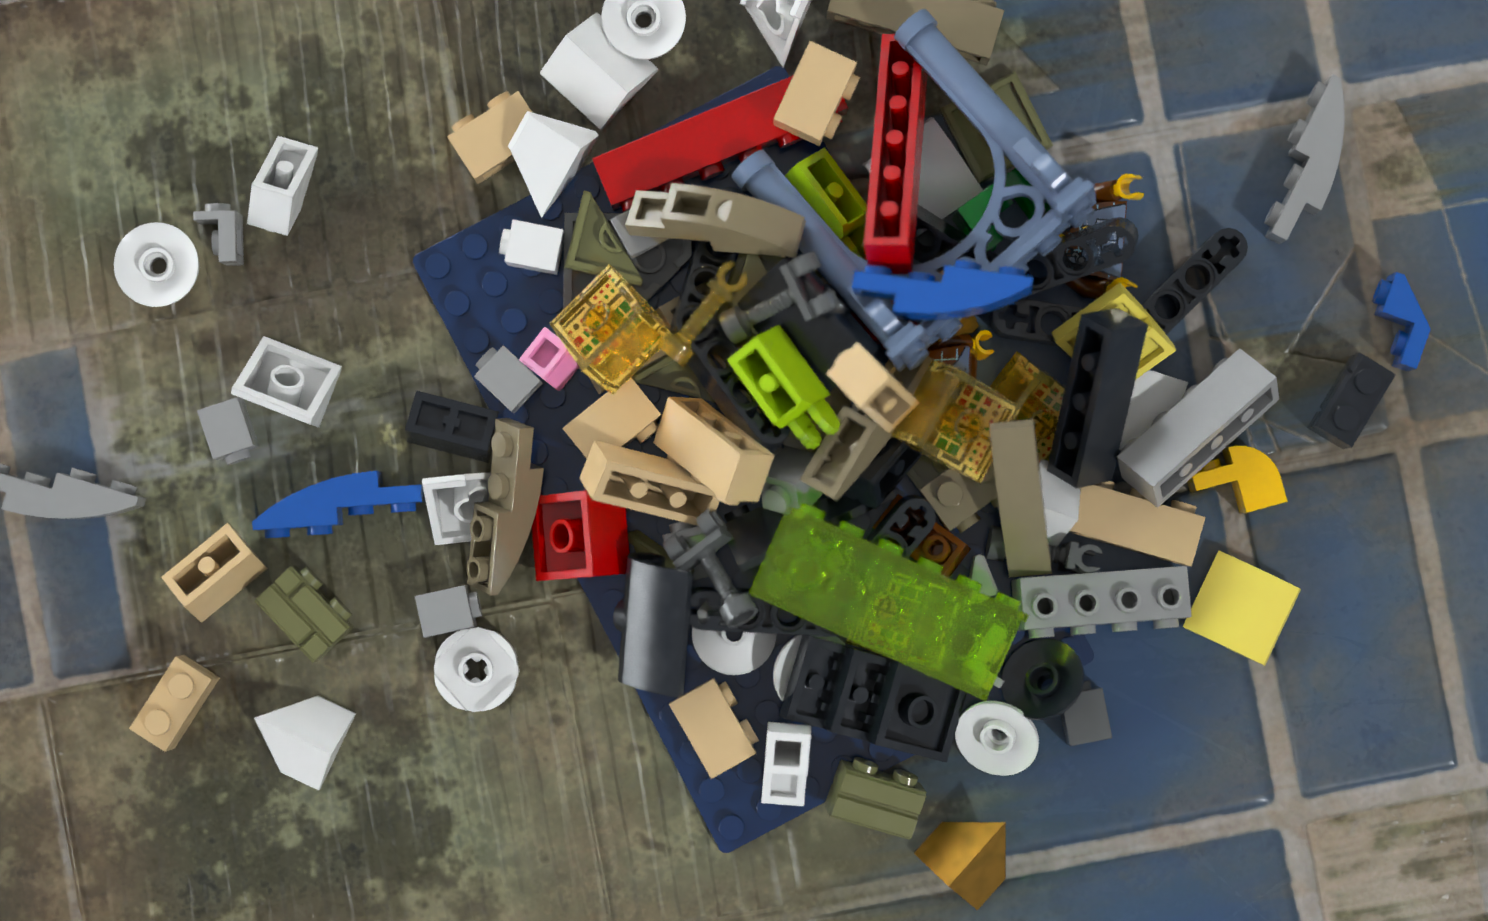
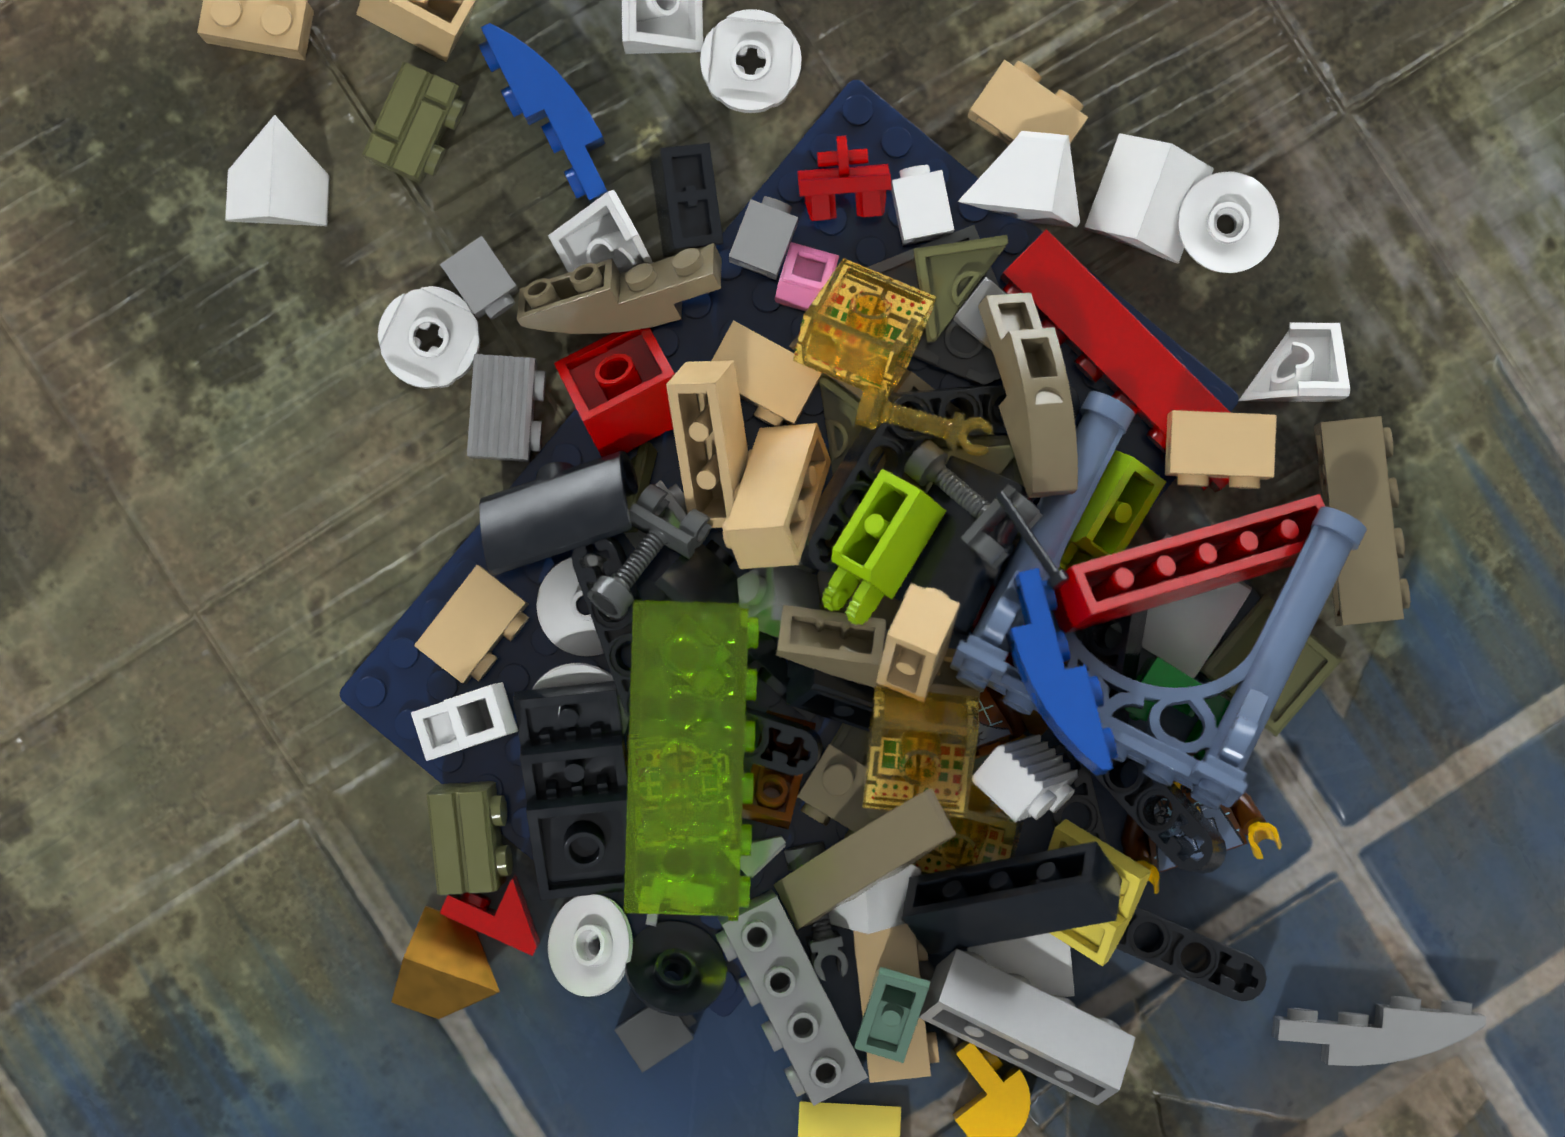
camera: 65 degrees right, 0 degrees up
none -> red slope [439,875,540,956]
none -> light grey brick [467,354,546,462]
none -> white plate [700,9,801,113]
none -> red hips [797,135,892,221]
none -> sand green slope [854,967,930,1063]
none -> white brick [971,734,1078,823]
none -> black piece [995,491,1070,590]

